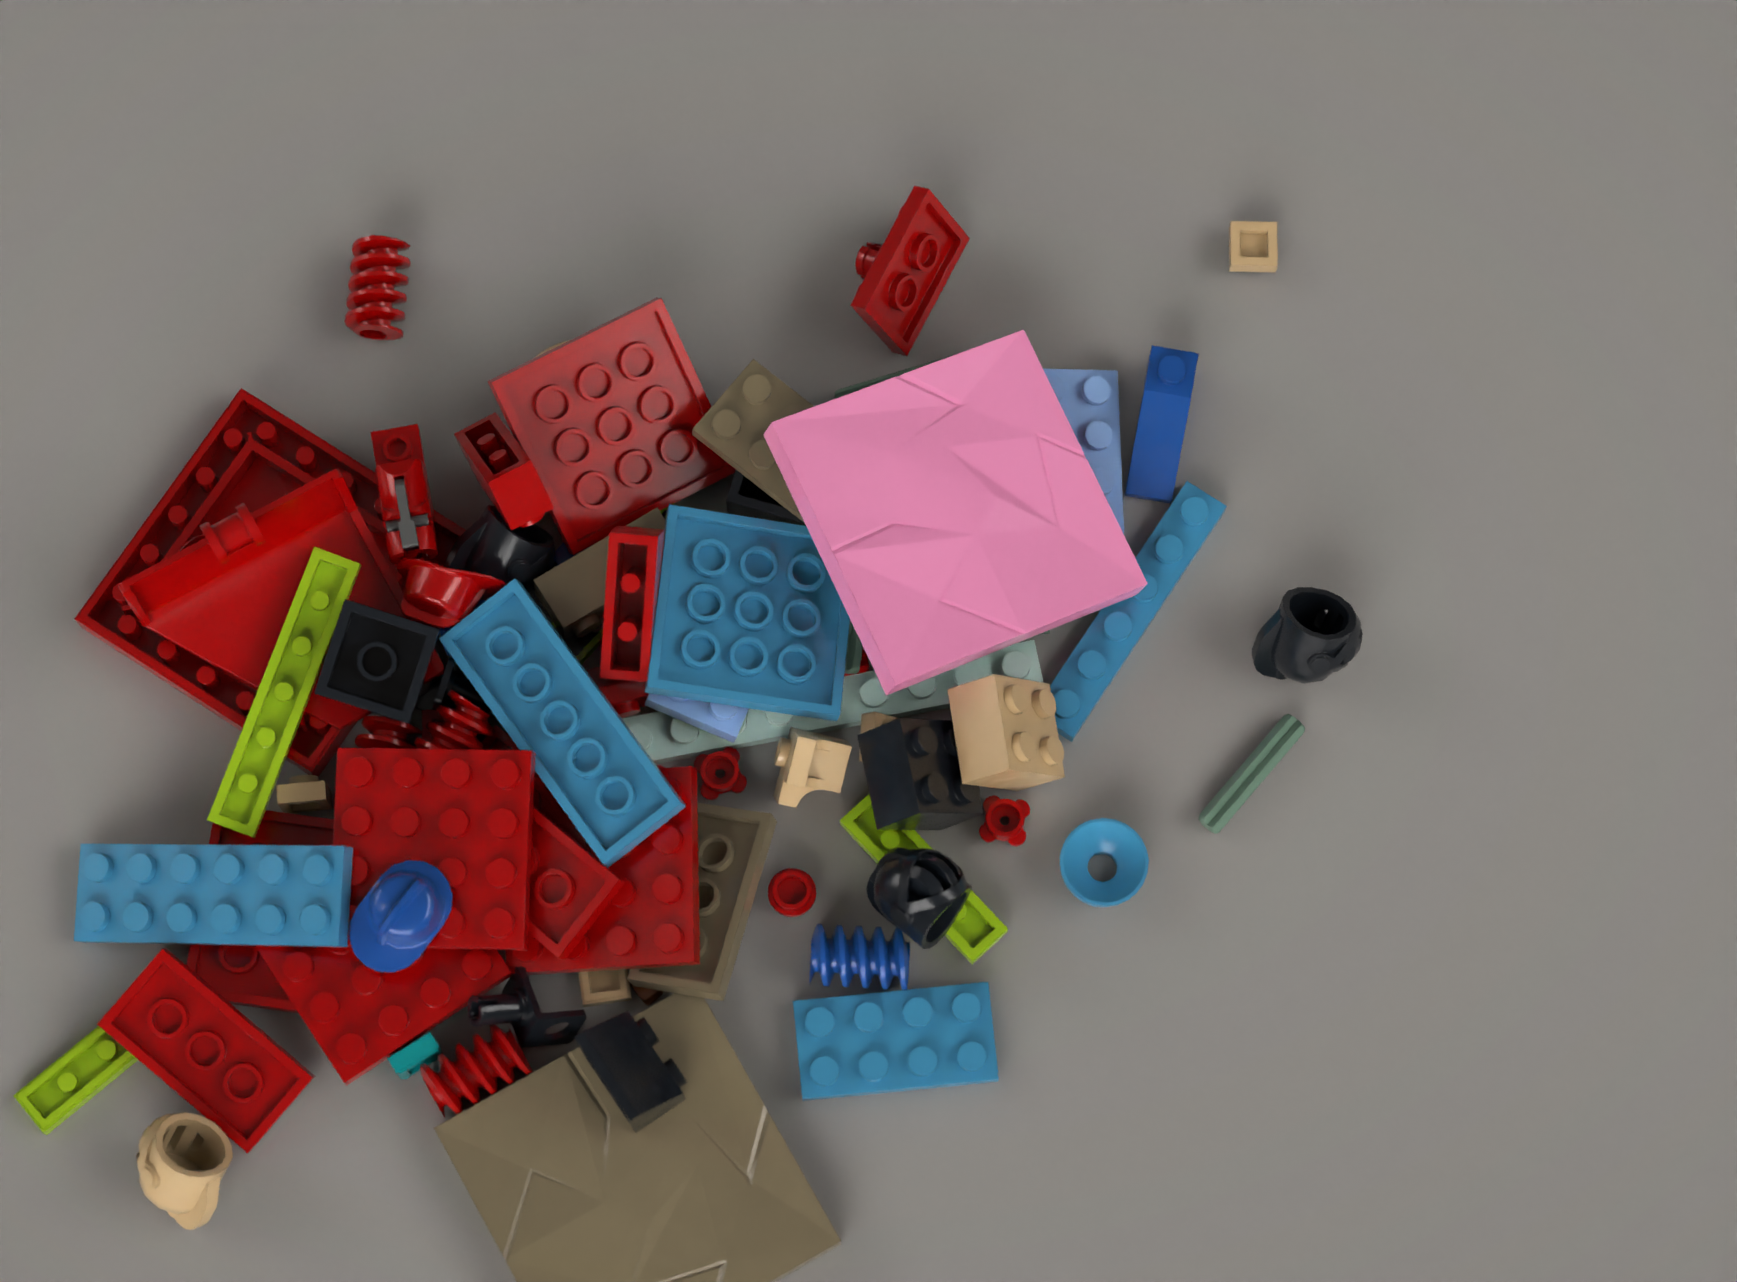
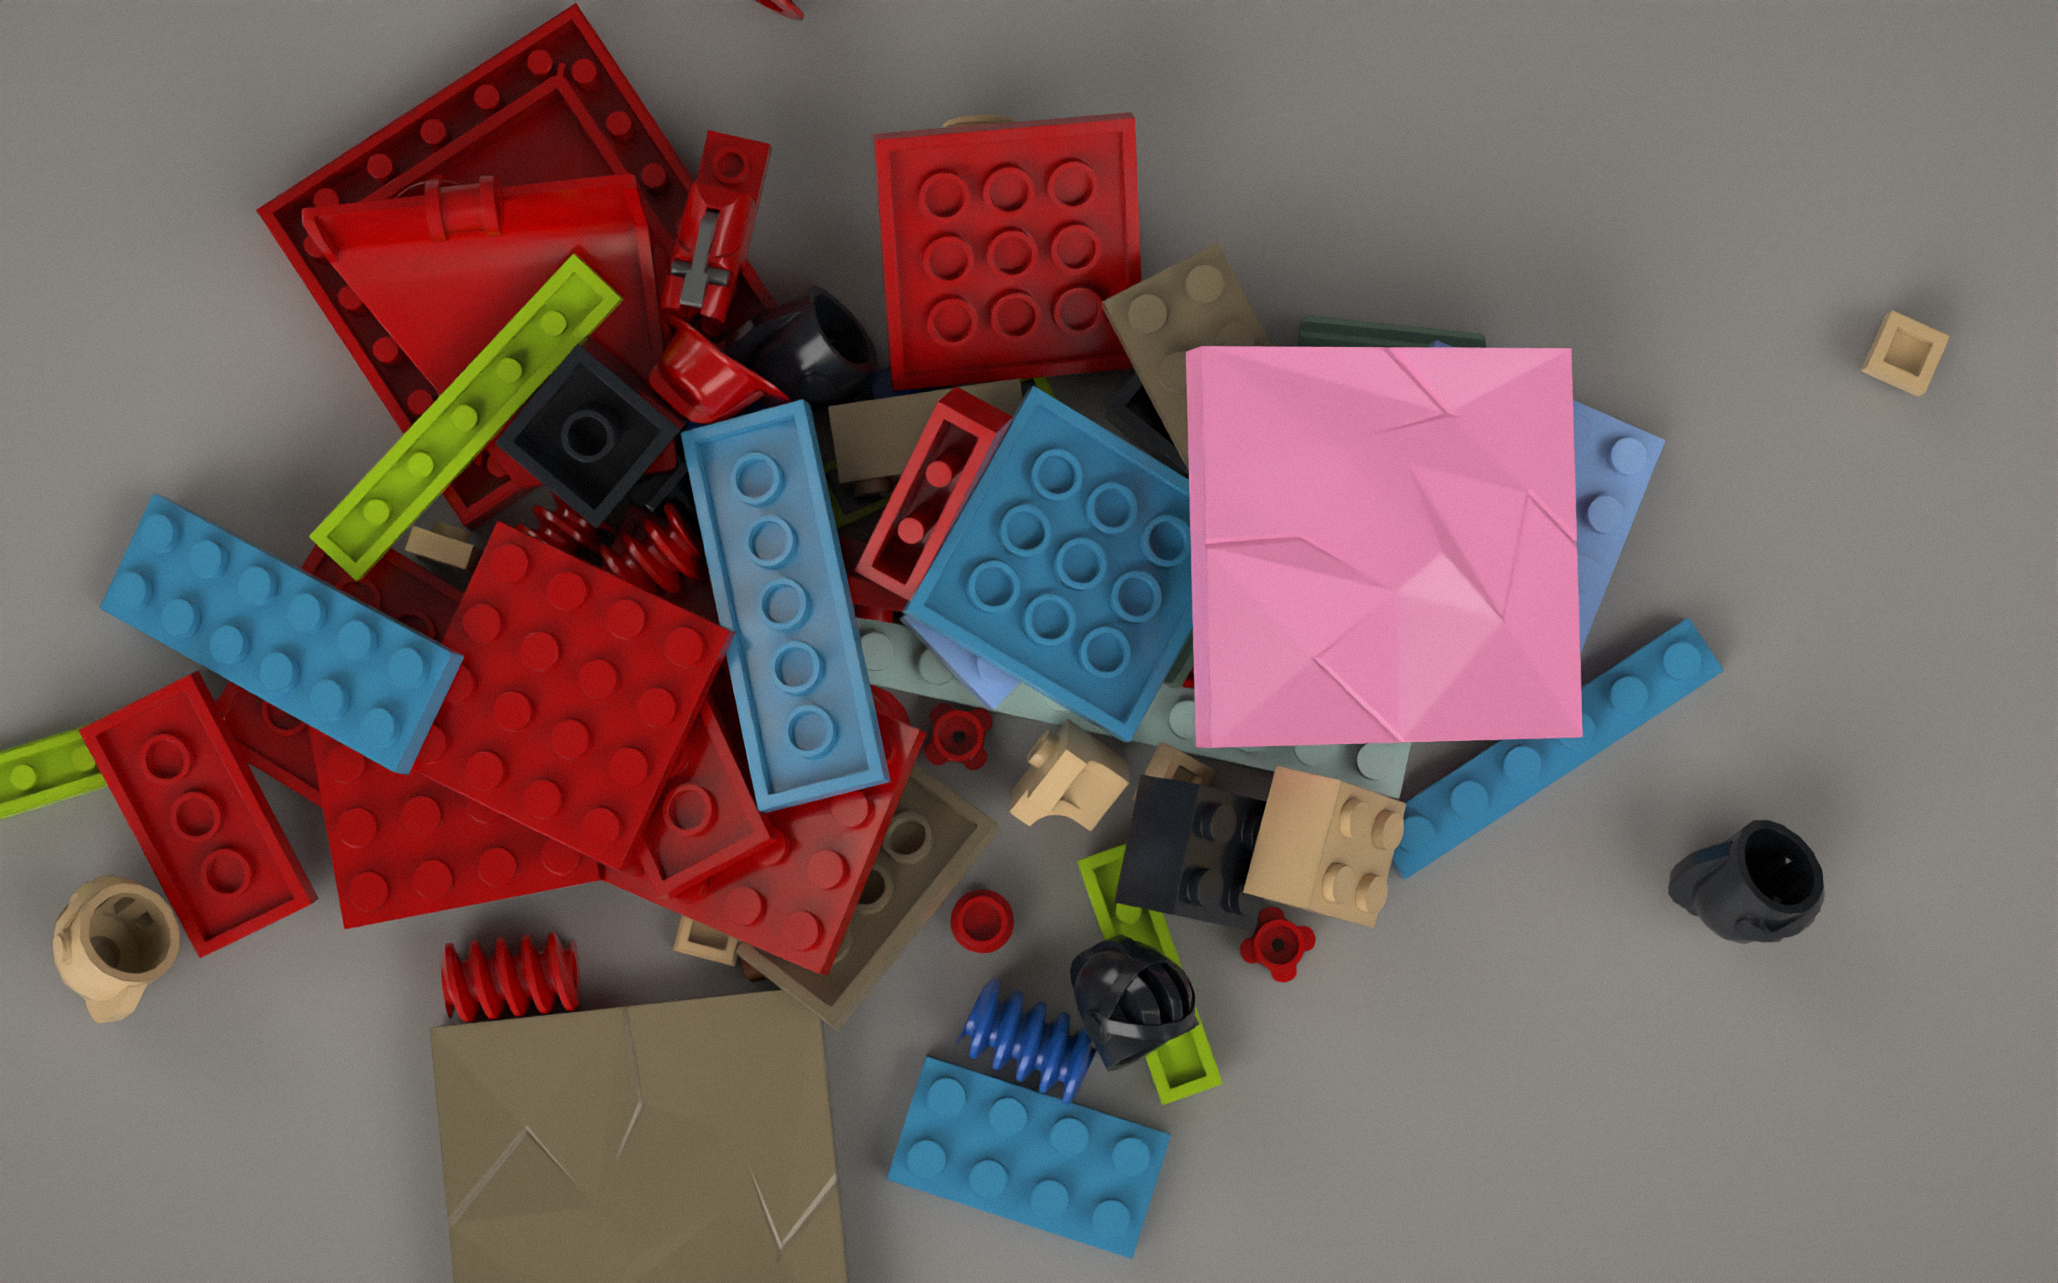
camera: 20 degrees right, 10 degrees up
blue piece [349,860,453,973] -> none
teal tile [387,1032,444,1080] -> none
red brick [454,412,555,531] -> none
black bracket [467,966,587,1048] -> none
black slope [574,1011,687,1133] -> none
red plate [850,186,970,356] -> none
dark azure piece [1059,818,1149,908] -> none
blue slope [1125,345,1199,504] -> none
sand green axle [1198,714,1305,834] -> none

